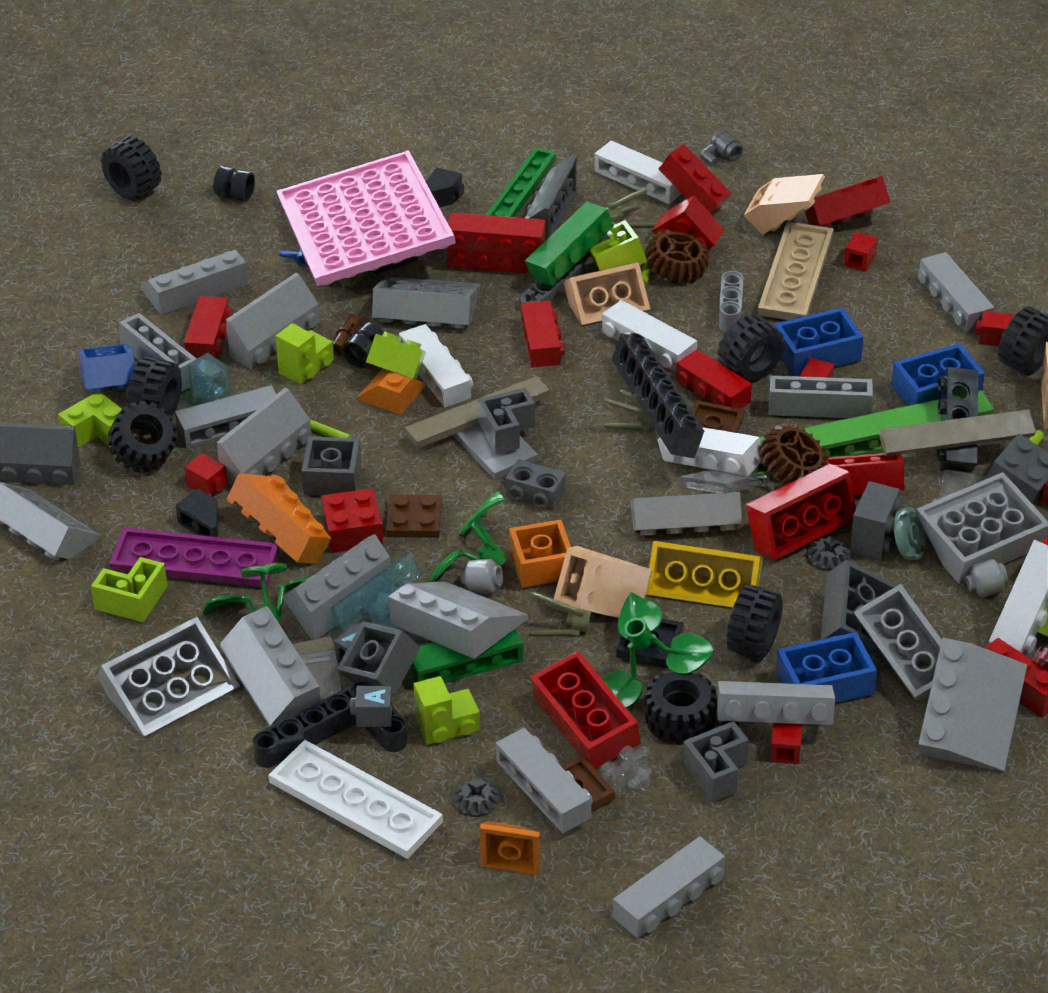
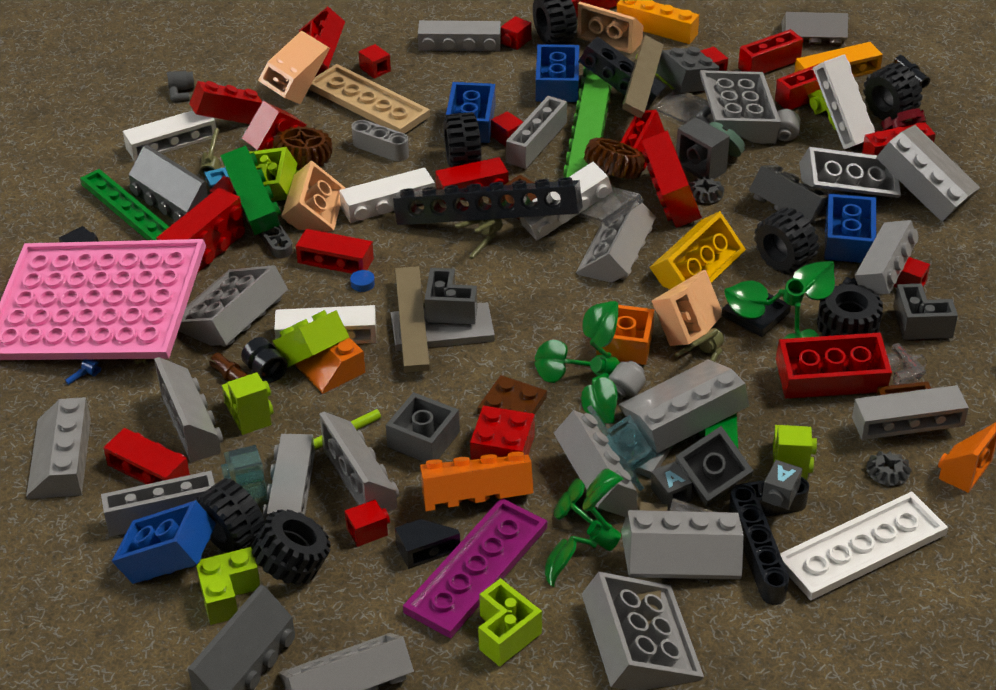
camera: 65 degrees left, 0 degrees up
dark grey brick [505,459,566,511] -> none
none -> blue tile [350,270,375,292]

